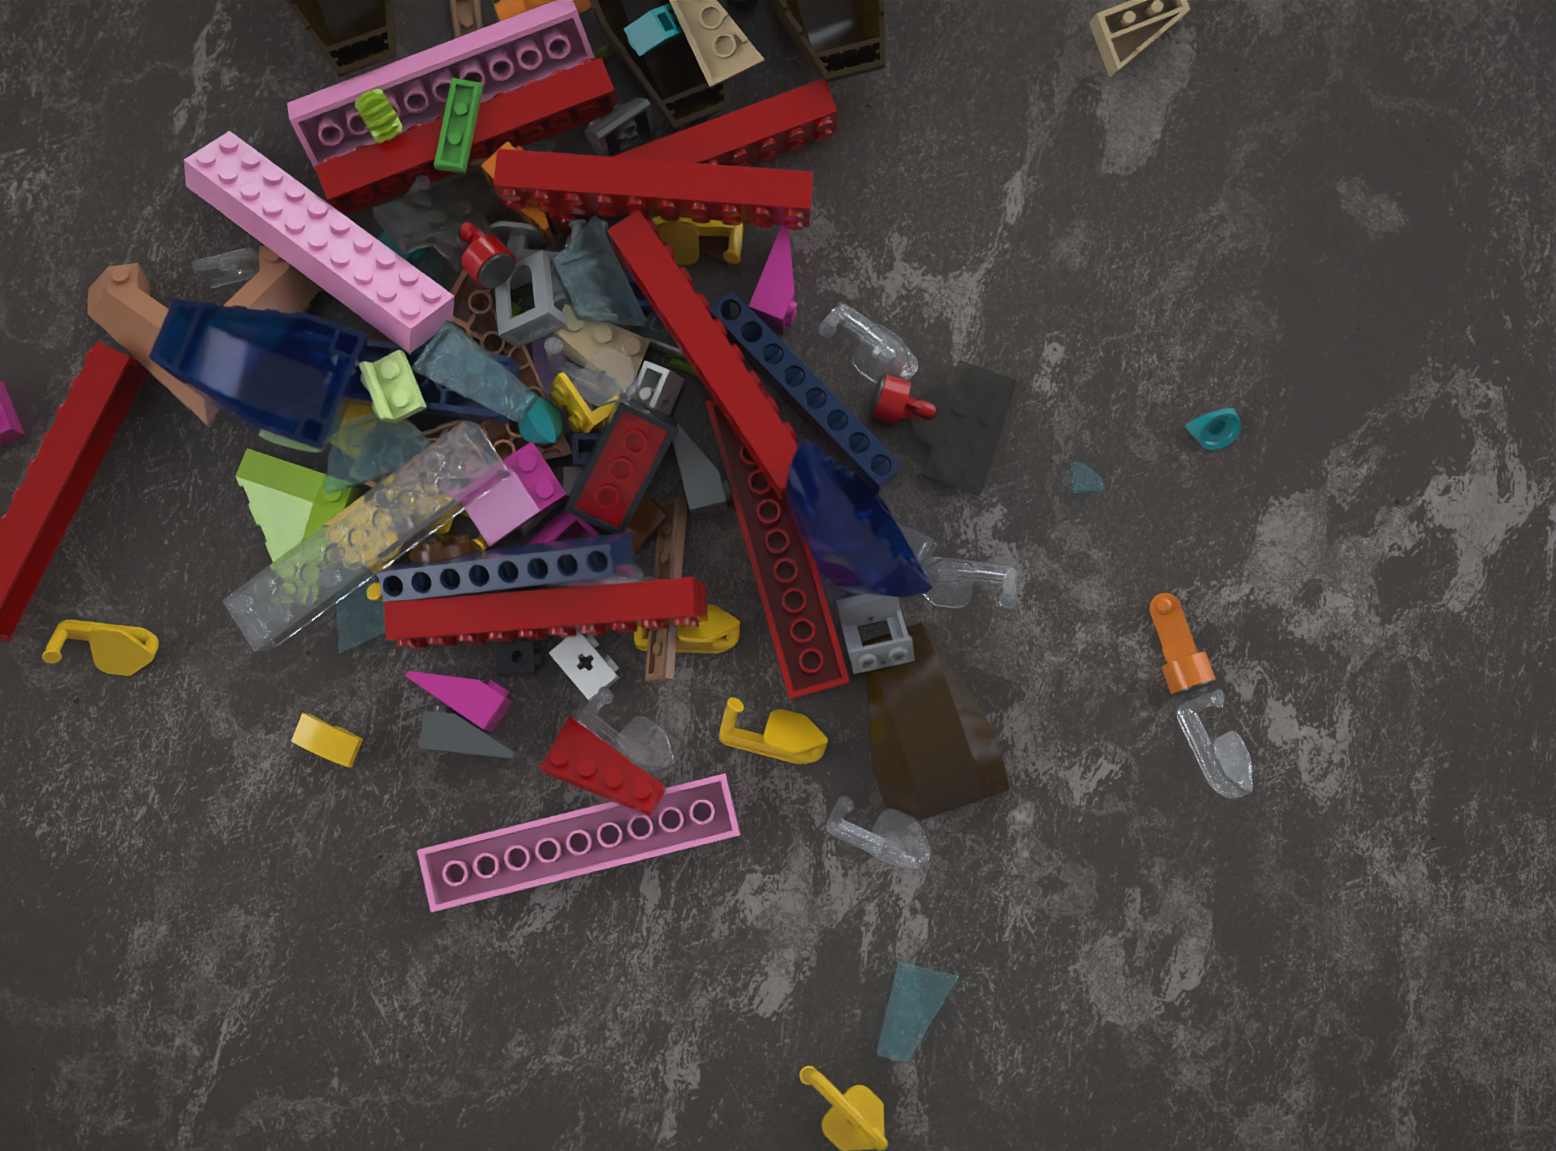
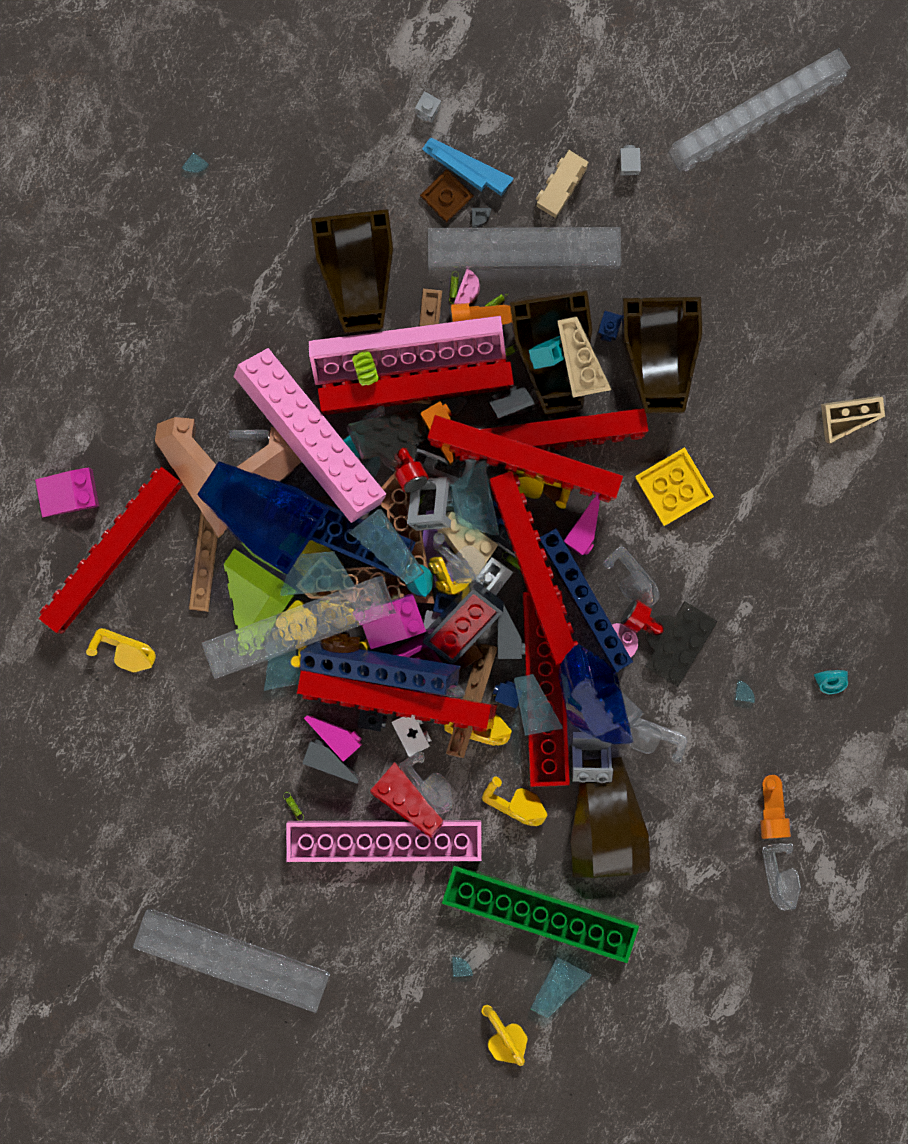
camera: 10 degrees right, 5 degrees up
yellow slope [291,713,363,768] -> none
yellowish green bracket [359,350,427,424] -> none
bright green tile [434,78,483,174] -> none
clear piece [826,796,932,870] -> none
none -> clear brick [133,908,330,1013]
none -> medium nougat tile [189,512,218,612]
none -> lime piece [283,792,304,821]
none -> green brick [442,864,639,963]
none -> clear light blue tile [452,956,473,977]
none -> dark blue brick [492,680,523,709]
none -> clear light blue wing [514,674,563,736]
none -> bright pink plate [612,623,638,657]
none -> yellow plate [635,447,714,526]

